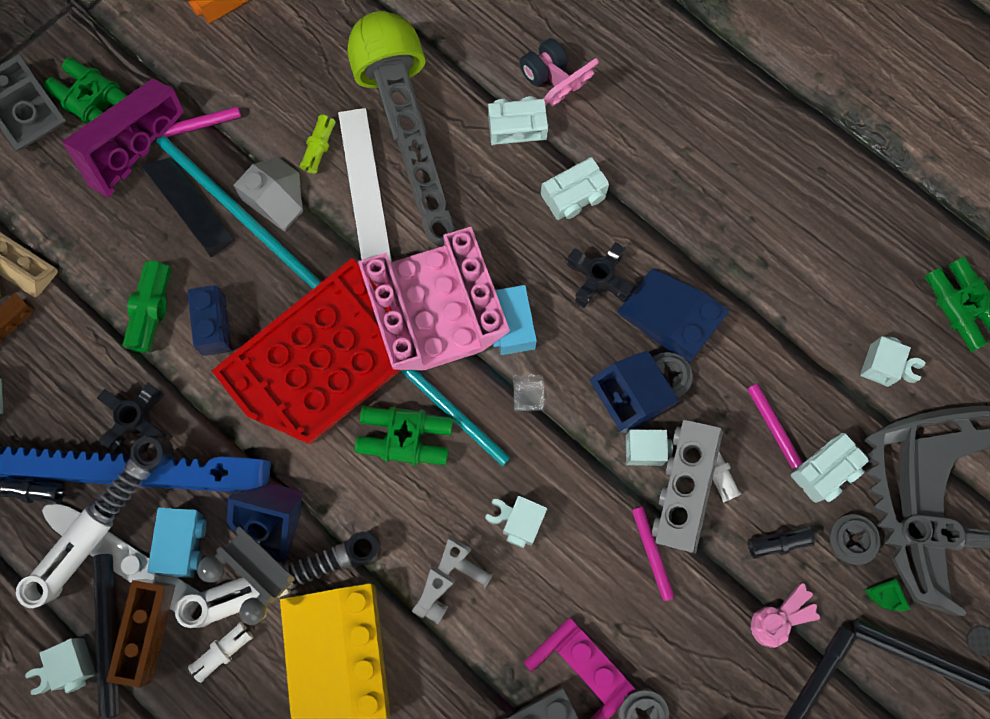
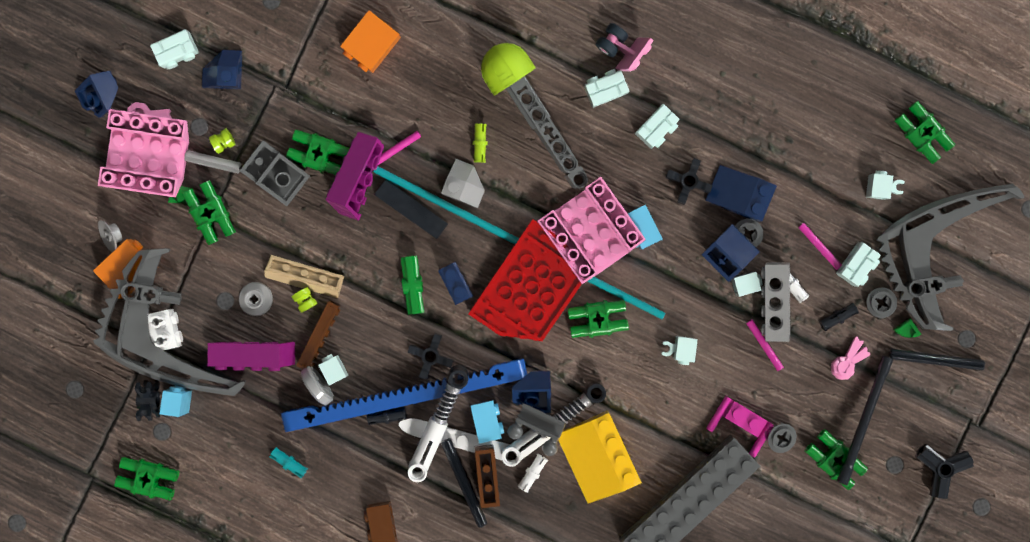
camera: 10 degrees left, 15 degrees up
light aqua brick [25,638,96,695] -> none
white tile [338,108,392,263] -> none
light grey piece [412,536,494,625] -> none
clear slope [513,375,544,411] -> none

